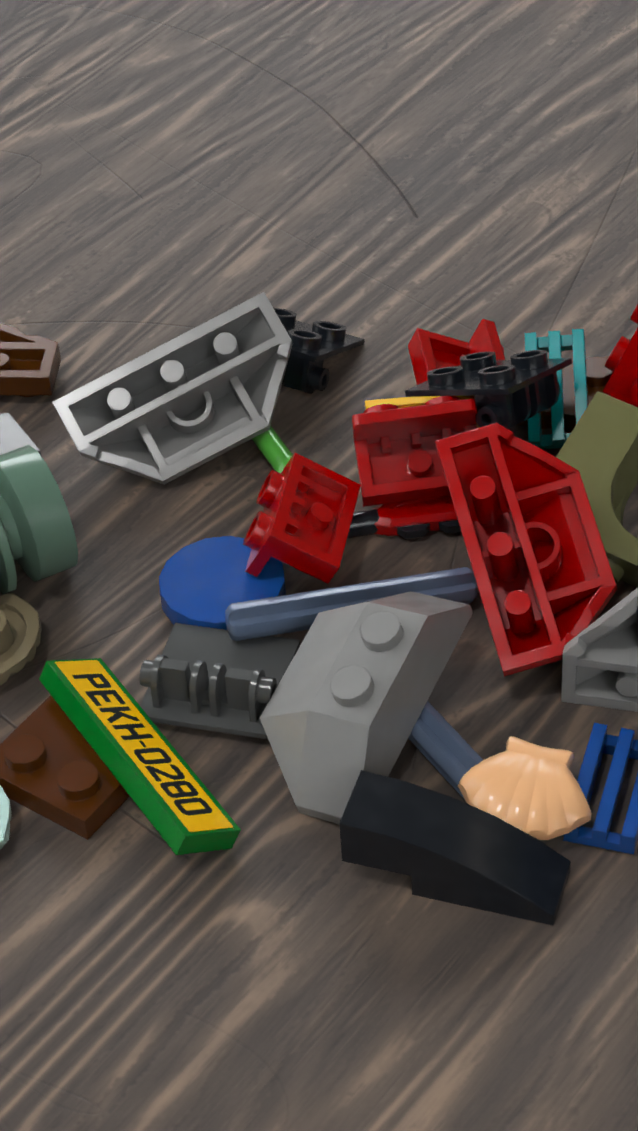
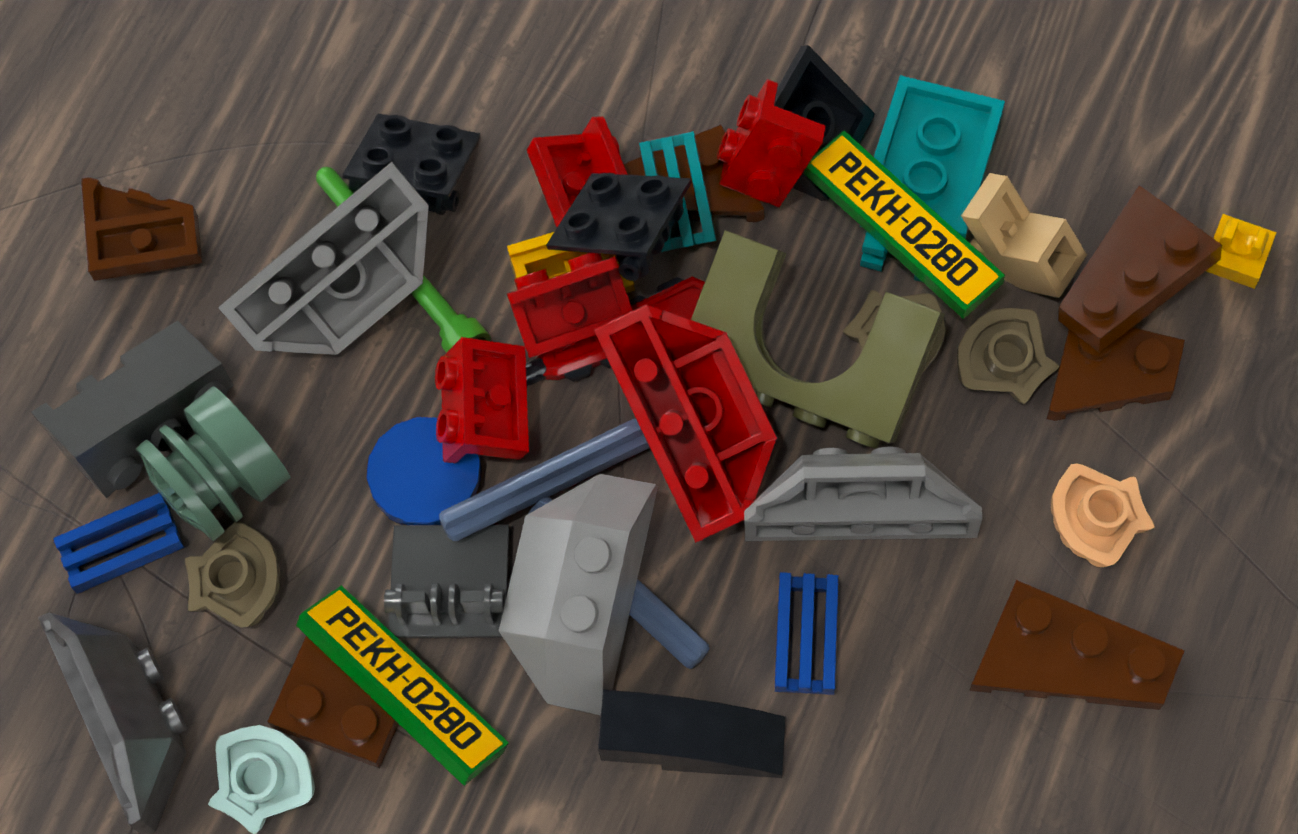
camera: 10 degrees left, 25 degrees up
light nougat animal [458,736,592,840] -> none

